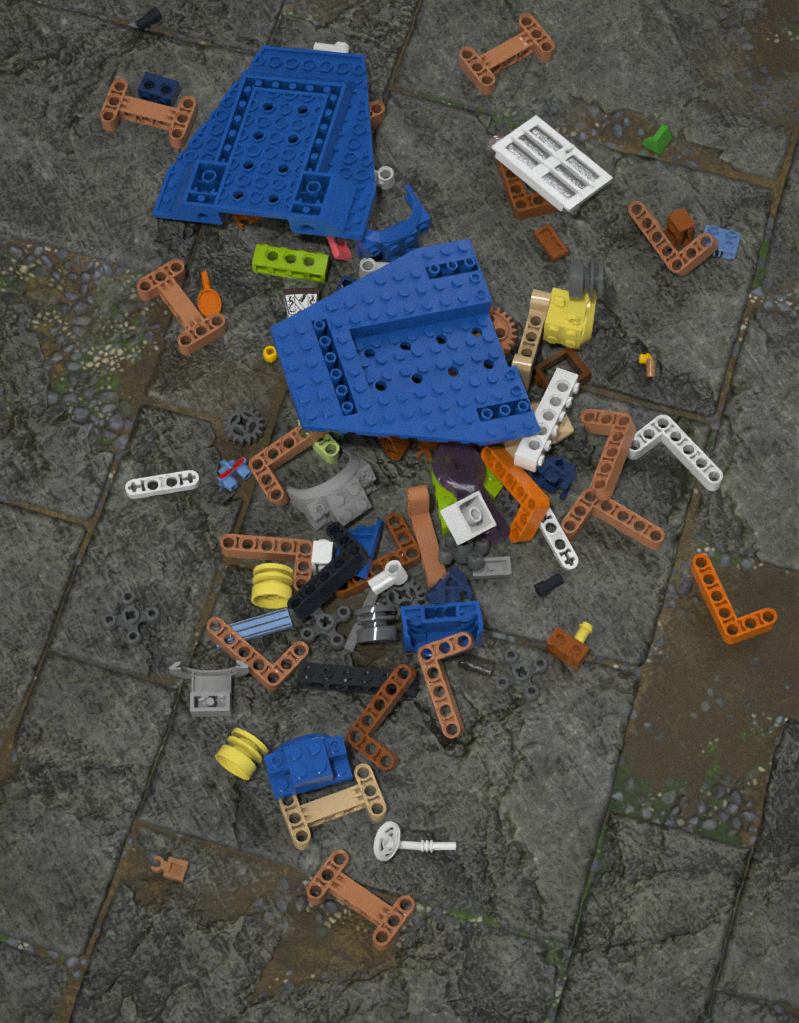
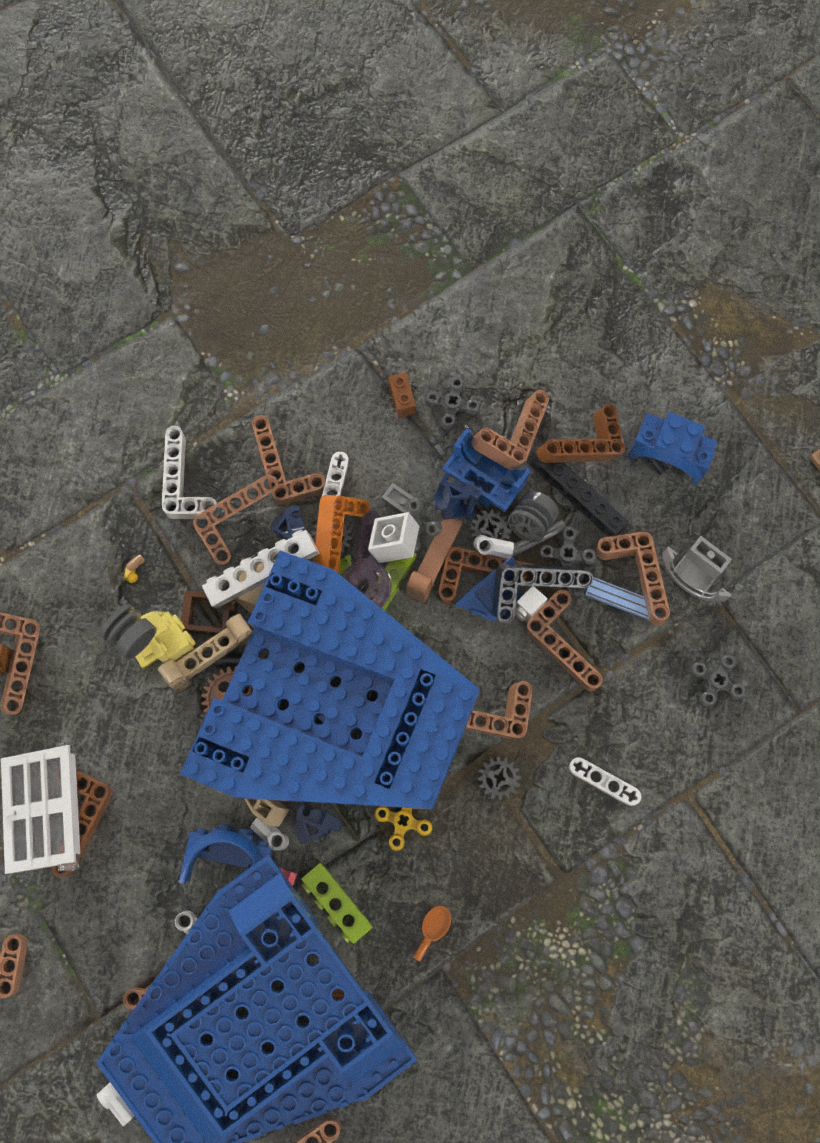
camera: 140 degrees left, 10 degrees up
nougat beam [137,259,226,355] -> none
light yellow wheel [215,728,268,780] -> none
medium blue hips [217,457,252,492] -> none
light yellow wheel [251,563,294,609] -> none
tan beam [279,764,386,850] -> none
torso [283,288,319,318] -> none
light grey piece [286,449,377,531] -> none
nougat beam [306,850,415,951] -> none
white dish [374,821,457,861] -> none
dark orange plate [533,224,569,262] -> none
black pin [534,573,564,598] -> none
light yellow pin [574,621,593,644] -> none
orange beam [691,554,777,644] -> none

